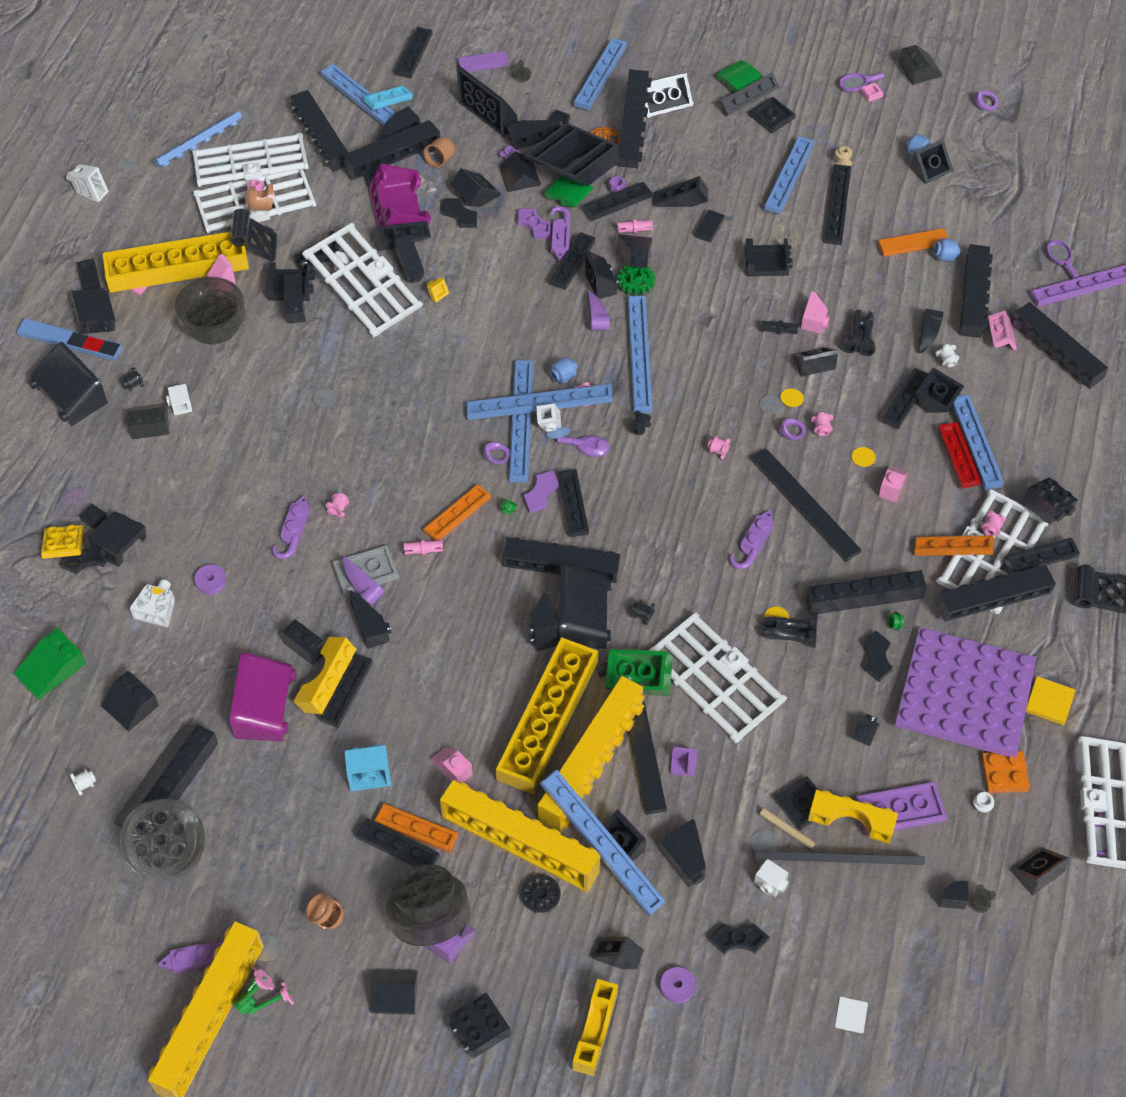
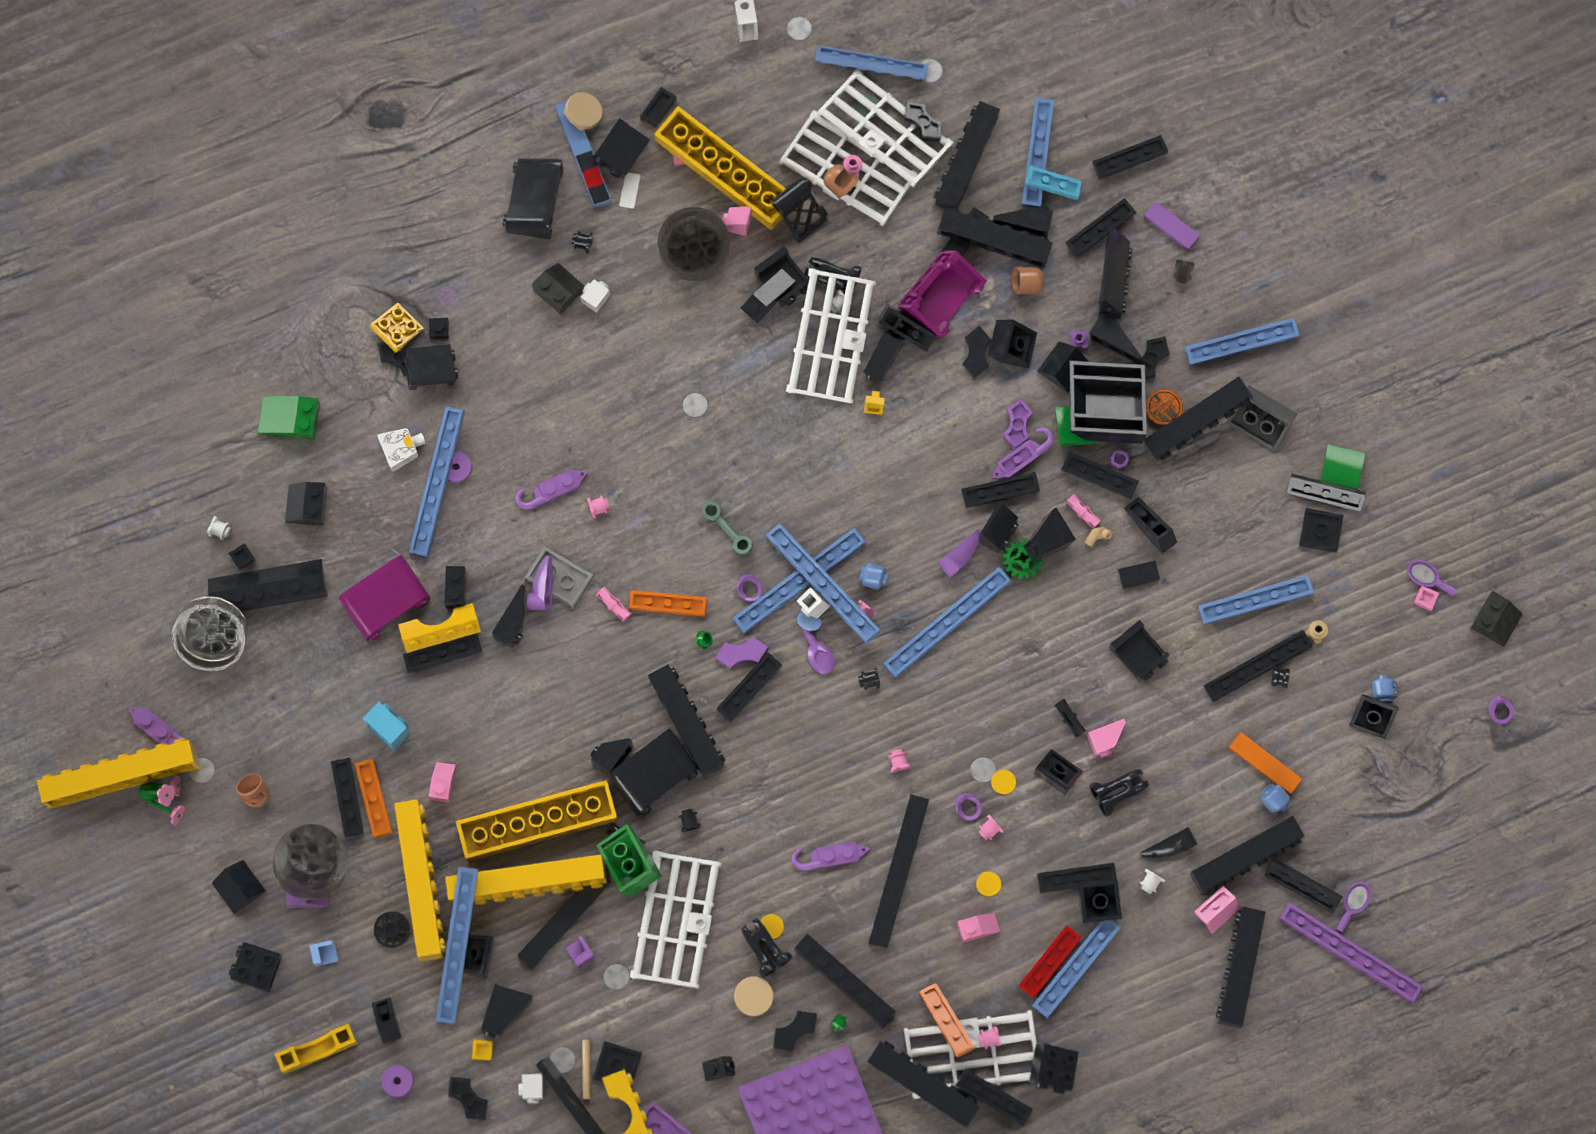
camera: 50 degrees right, 20 degrees up
none -> black plate [229,543,255,570]
none -> light blue panel [309,940,338,967]
none -> medium blue tile [409,406,465,558]
none -> yellow tile [472,1039,493,1061]
none -> tan tile [563,92,602,131]
none -> flat silver sticker [604,964,629,990]
none -> white sticker [619,173,640,209]
none -> sand green piece [702,501,753,556]
none -> tan tile [734,976,774,1016]
none -> tile [904,101,942,142]
none -> black plate [1065,198,1136,258]
none -> tan arm [1084,527,1112,548]
none -> black plate [1264,858,1343,914]
none -> black wheel [1271,667,1290,688]

